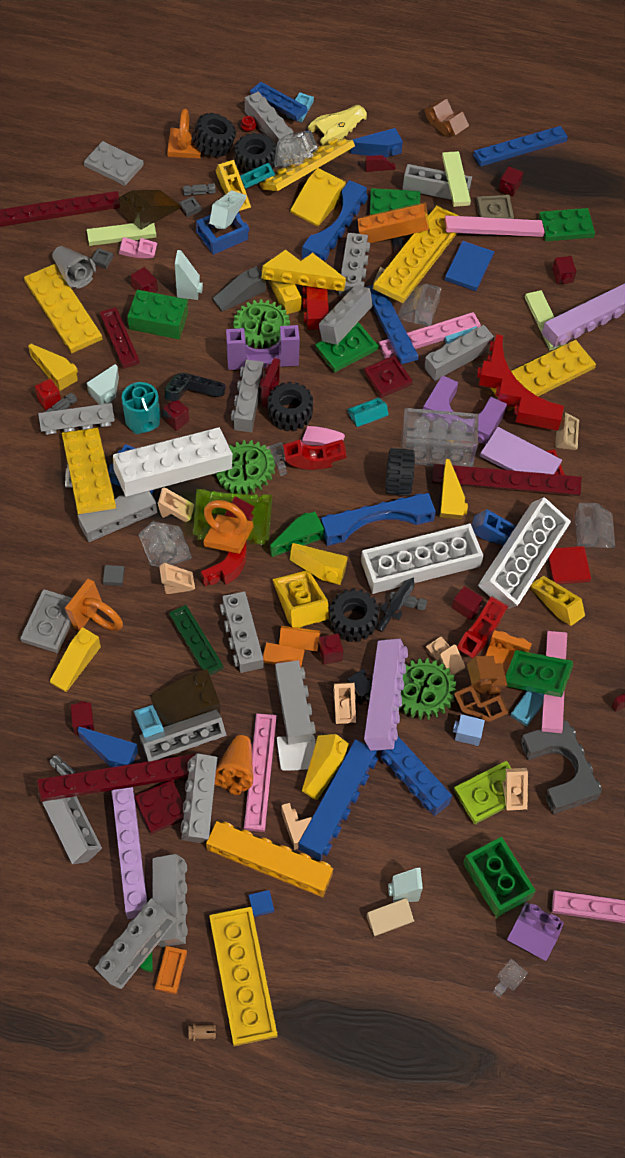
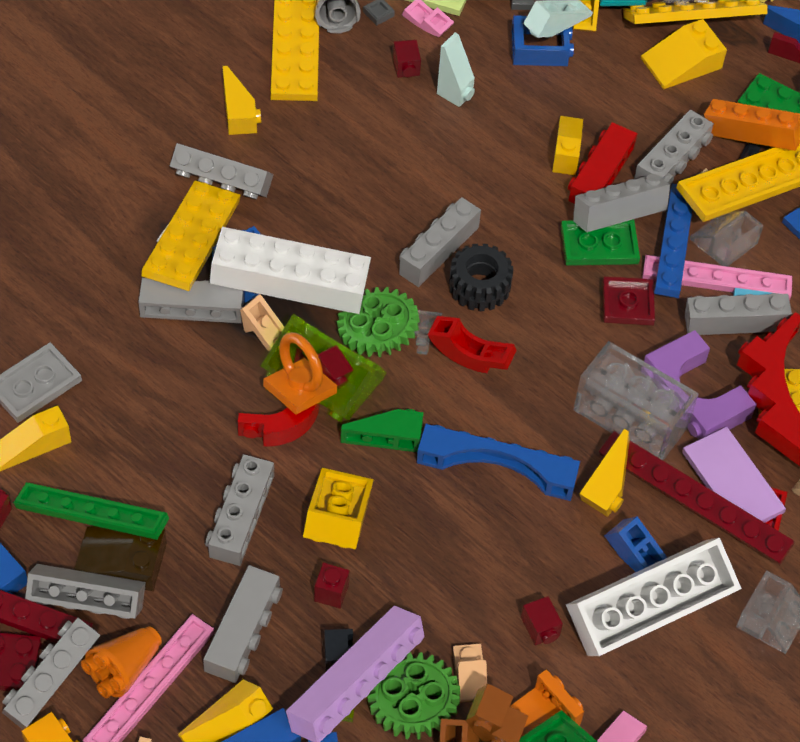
camera: 30 degrees right, 5 degrees down
red brick [35,378,61,411] -> none
dark grey axle [46,393,77,412] -> none
orange tile [65,579,123,631] -> none
light aqua slope [87,364,119,405] -> none
dark red plate [100,307,140,369] -> none
dark grey tile [103,565,125,586] -> none
teal cylinder [121,382,161,434] -> none
green brick [128,290,189,340] -> none
medium azure tile [134,705,164,738] -> none
clear slope [138,521,192,567] -> none
light nougat slope [159,563,195,594] -> none
dark red brick [163,400,189,431] -> none
black beam [164,373,226,401] -> none
dark green plate [169,605,224,676] -> none
dark grey slope [213,266,266,312] -> none
medium lavender arch [226,325,300,370] -> none
bright green gear [233,299,290,349] -> none
dark red plate [260,358,280,408] -> none
yellow slope [261,250,346,291] -> none
orange tile [263,642,305,668] -> none
white sticker [277,734,315,770] -> none
orange tile [279,626,320,651] -> none
yellow slope [290,543,348,585] -> none
blue arch [302,180,368,261] -> none
bright pink slope [302,426,345,445] -> none
black tyre [329,588,379,642] -> none
light nougat slope [333,683,356,724] -> none
teal slope [347,397,388,427] -> none
white brick [361,524,483,594] -> none
black sword [376,577,414,632] -> none
black tyre [385,448,415,496] -> none
dark grey axle [389,592,427,610] -> none
red arch [457,596,509,658] -> none
yellow slope [530,576,585,626] -> none
red tile [548,546,591,584] -> none
none -> green tile [13,482,169,540]

